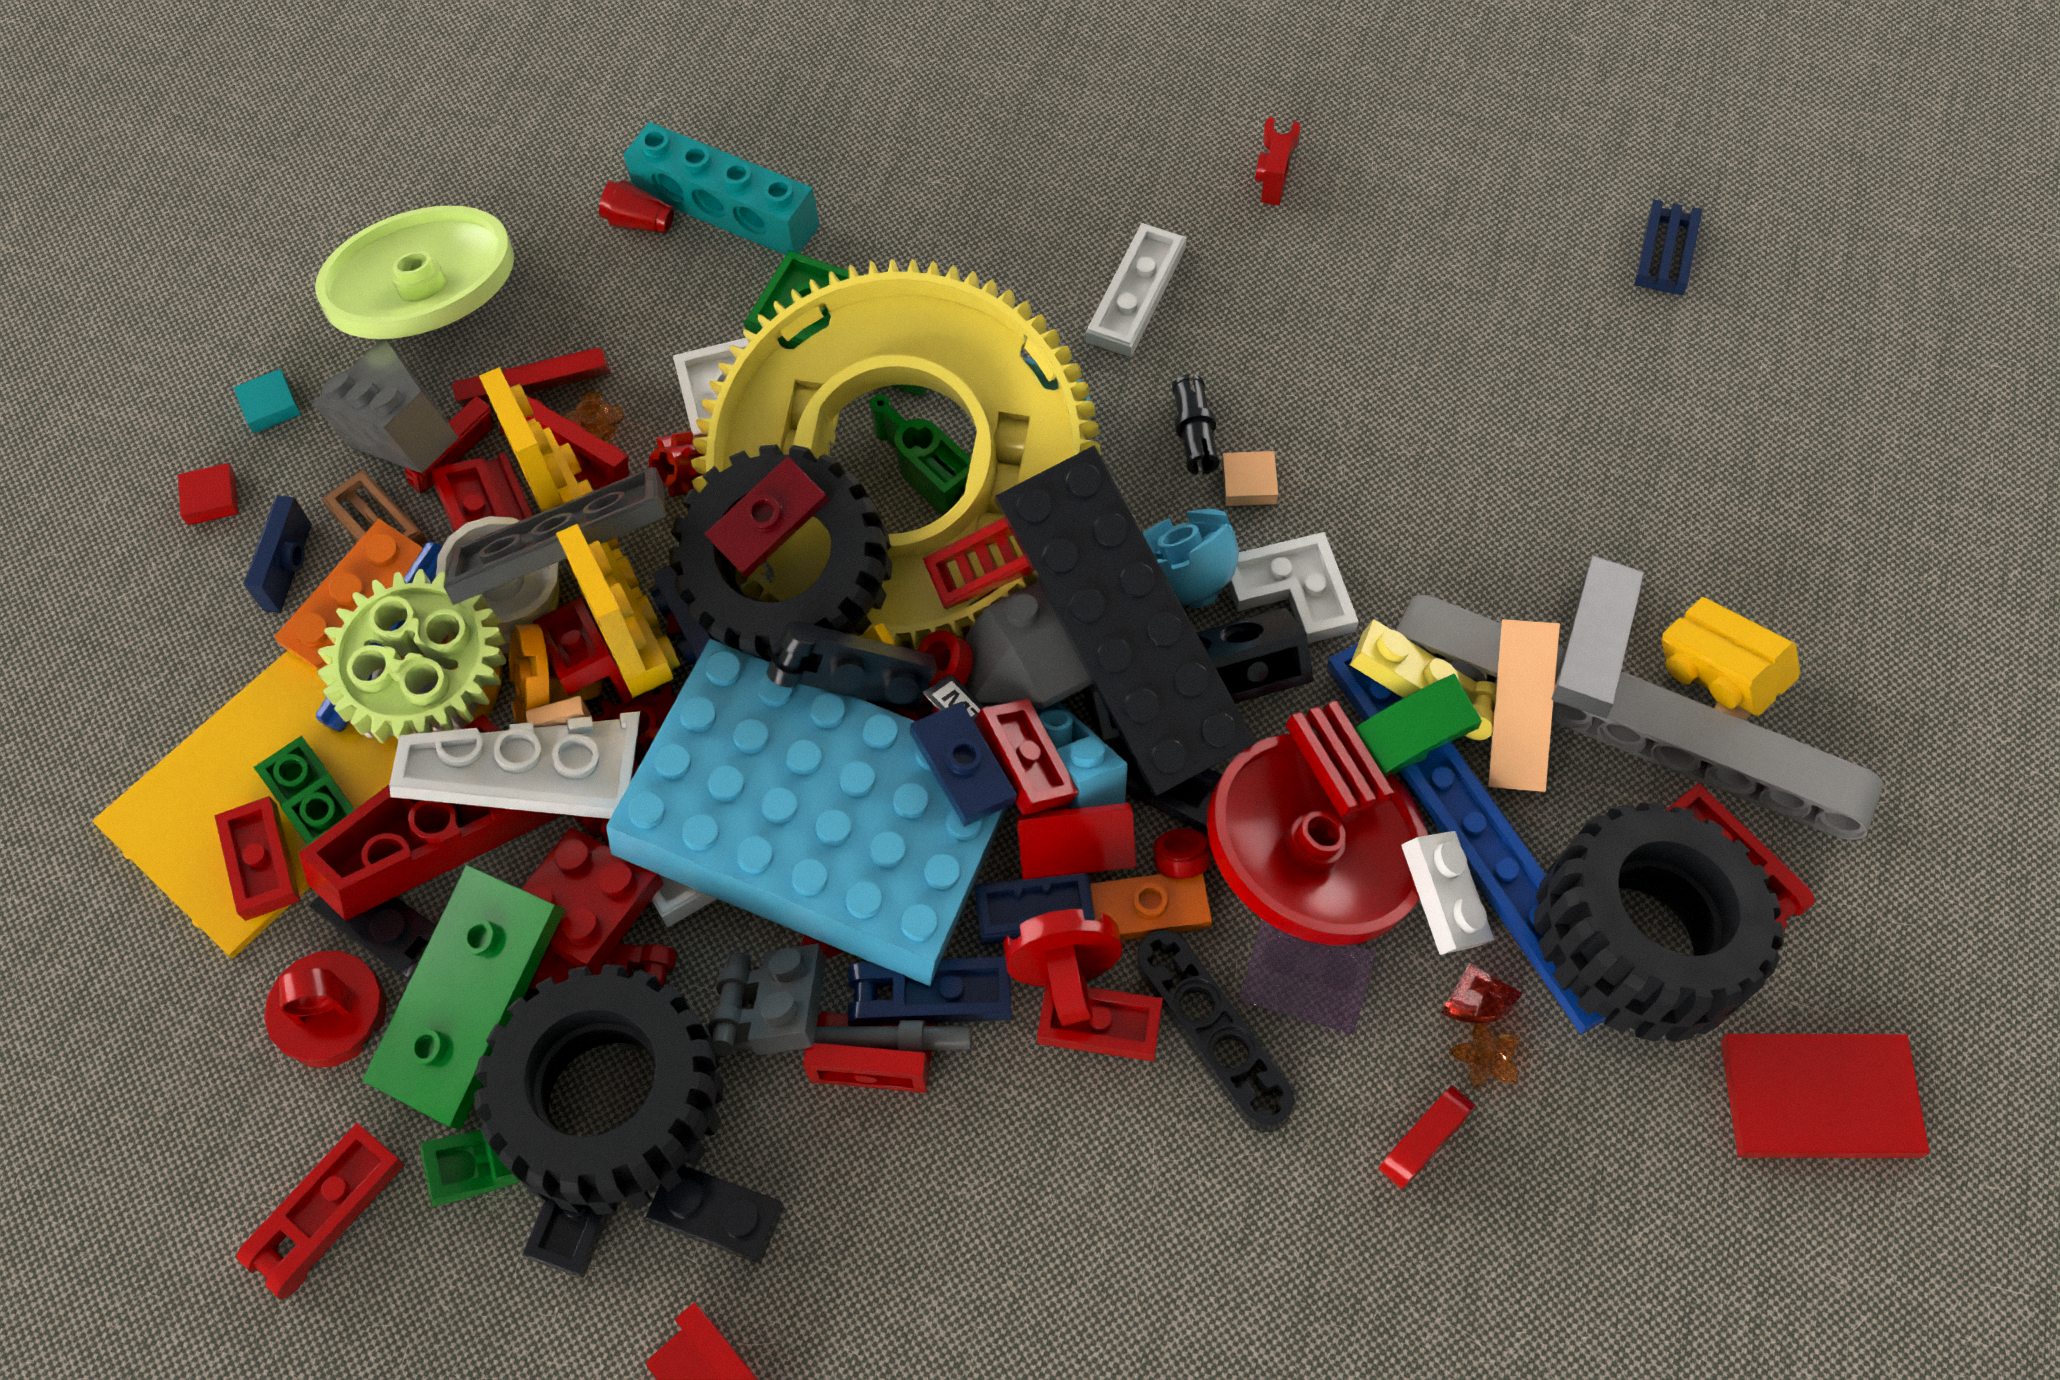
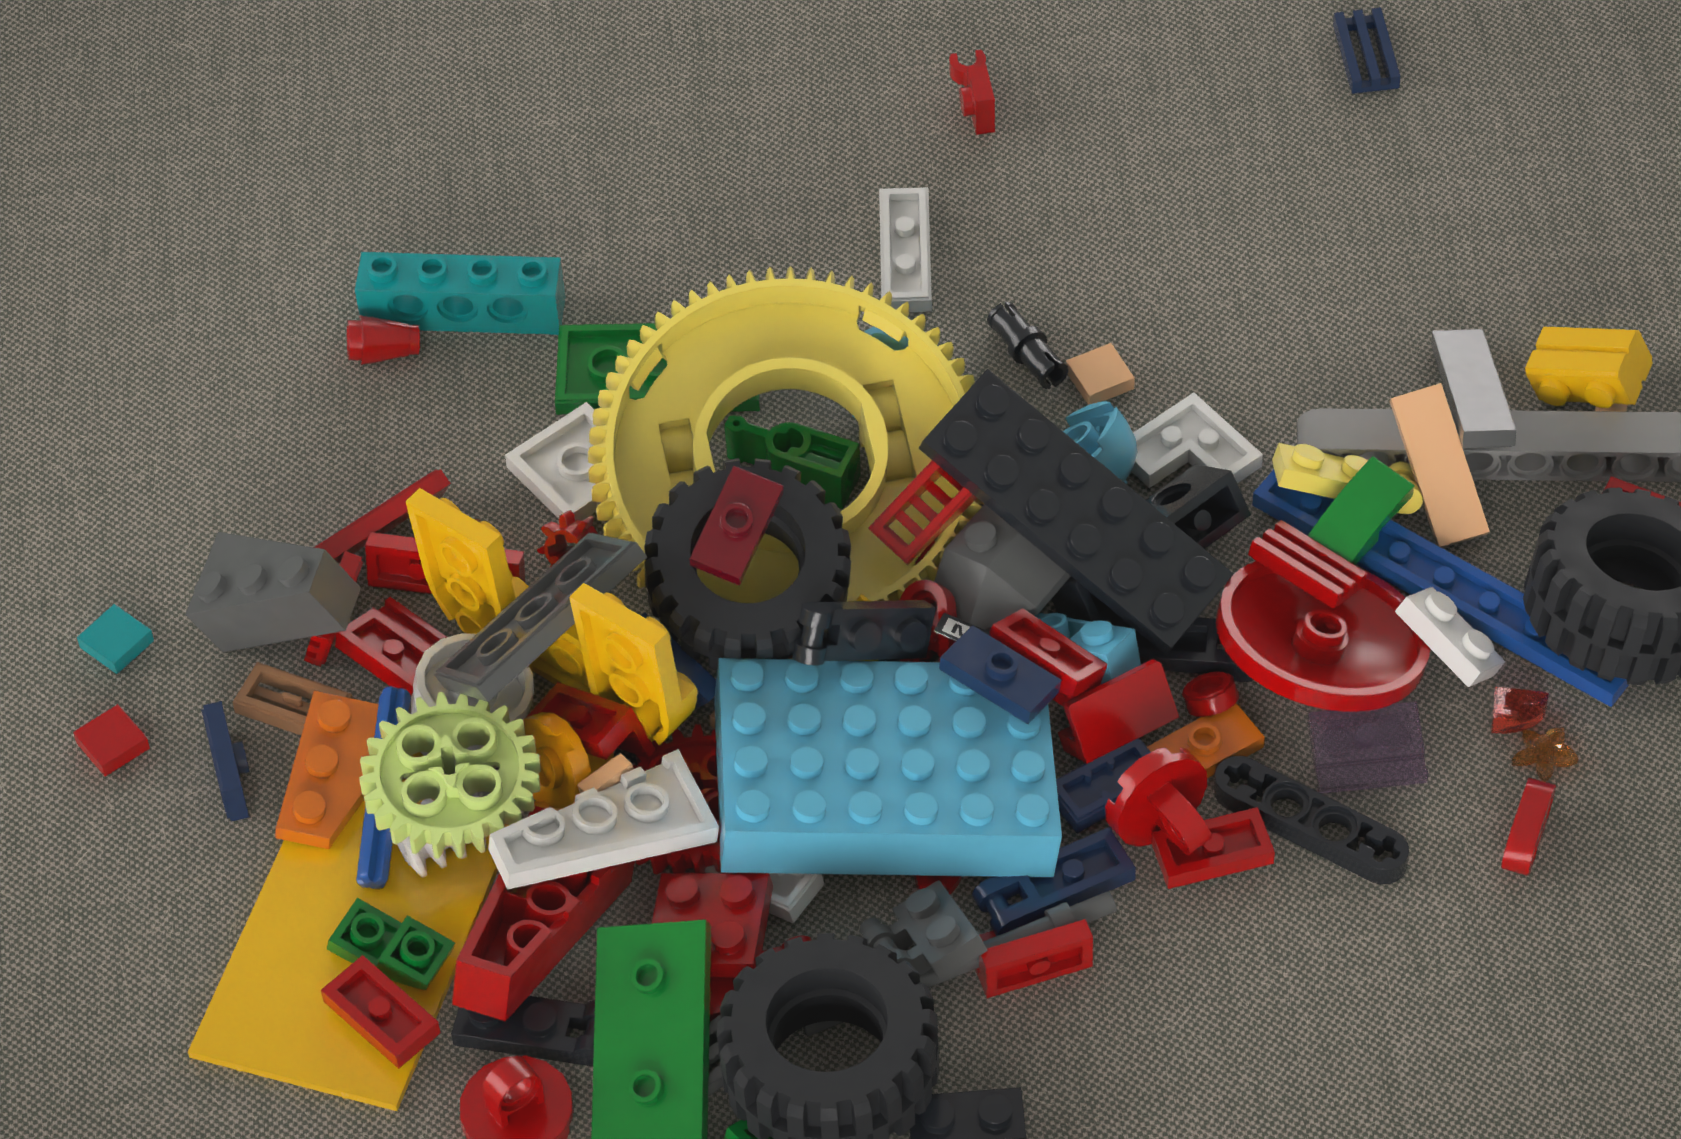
camera: 25 degrees left, 10 degrees down
yellowish green dish [315,206,514,339] -> none

